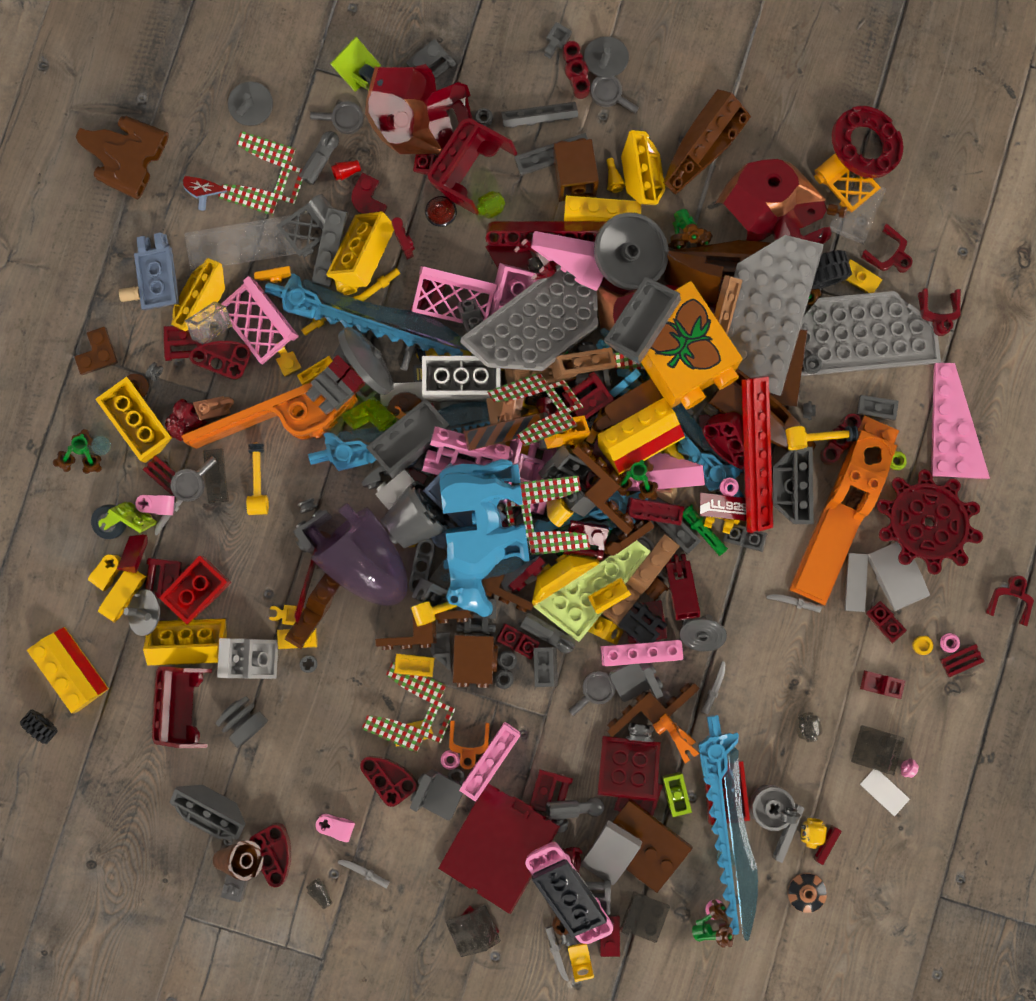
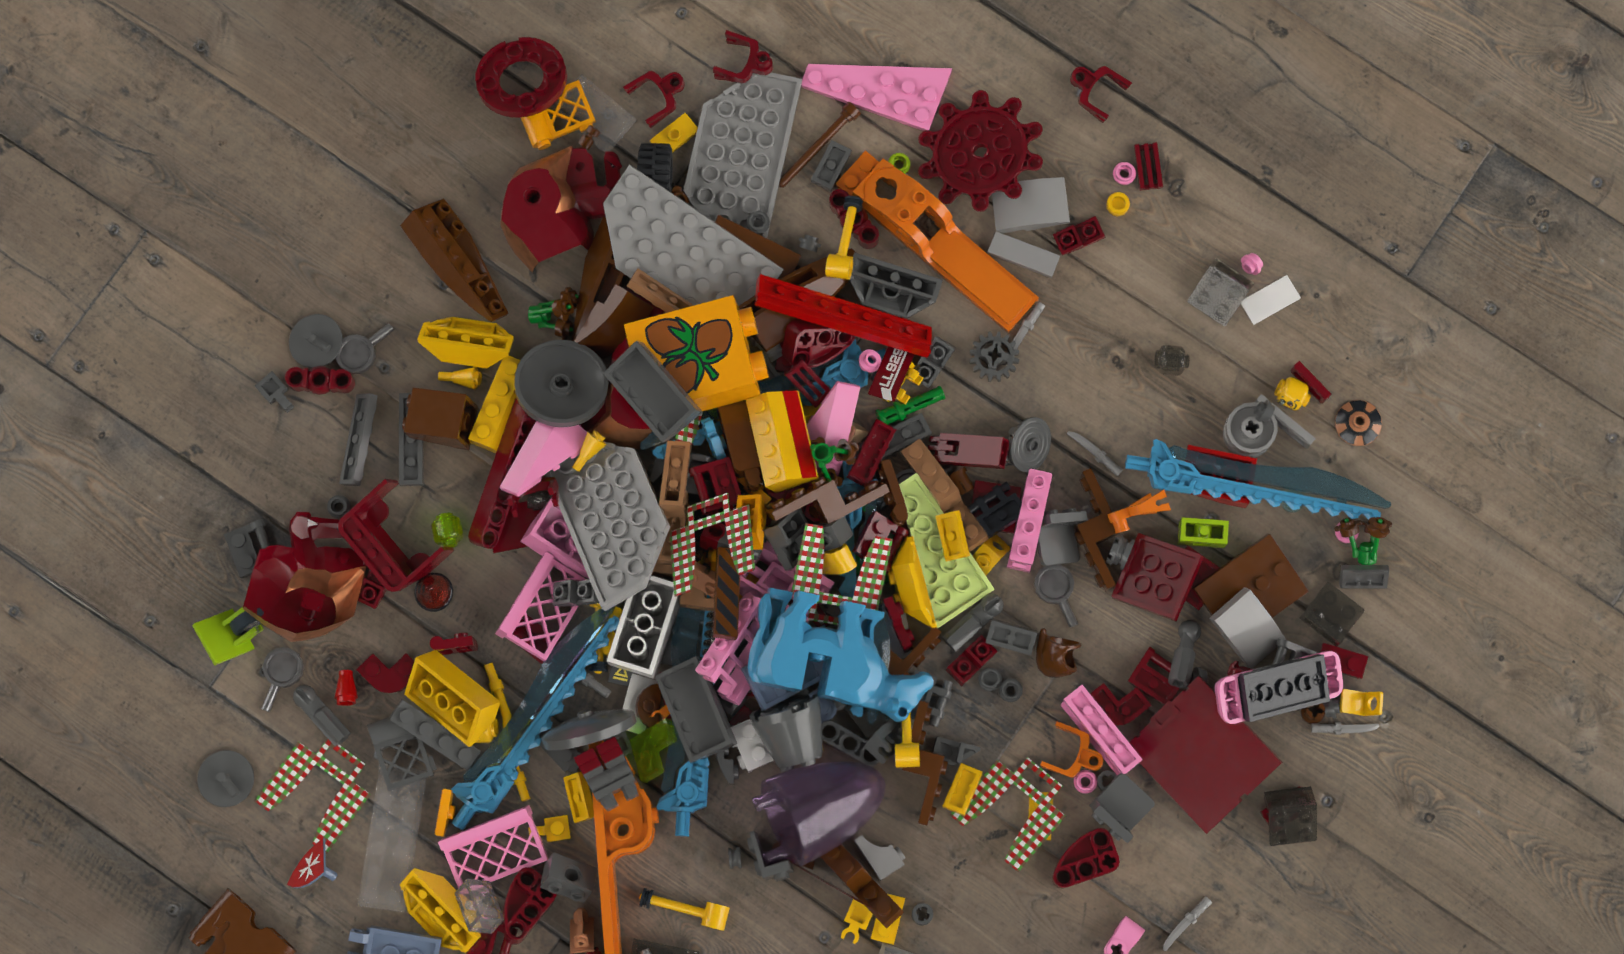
camera: 70 degrees left, 5 degrees down
reddish brown brick [453,635,498,688] -> none
dark red slope [860,670,905,699] -> none
none -> dark grey brick [540,852,597,903]
none -> yellow cone [572,430,607,472]
none -> reddish brown piece [779,102,861,188]
none -> dark red tile [784,358,831,408]
none -> light grey arch [854,835,905,881]
none -> dark grey gear [969,331,1019,382]
none -> reddish brown piece [1036,628,1082,678]
none -> dark red plate [1090,683,1152,726]
none -> flat silver plate [1339,565,1389,589]

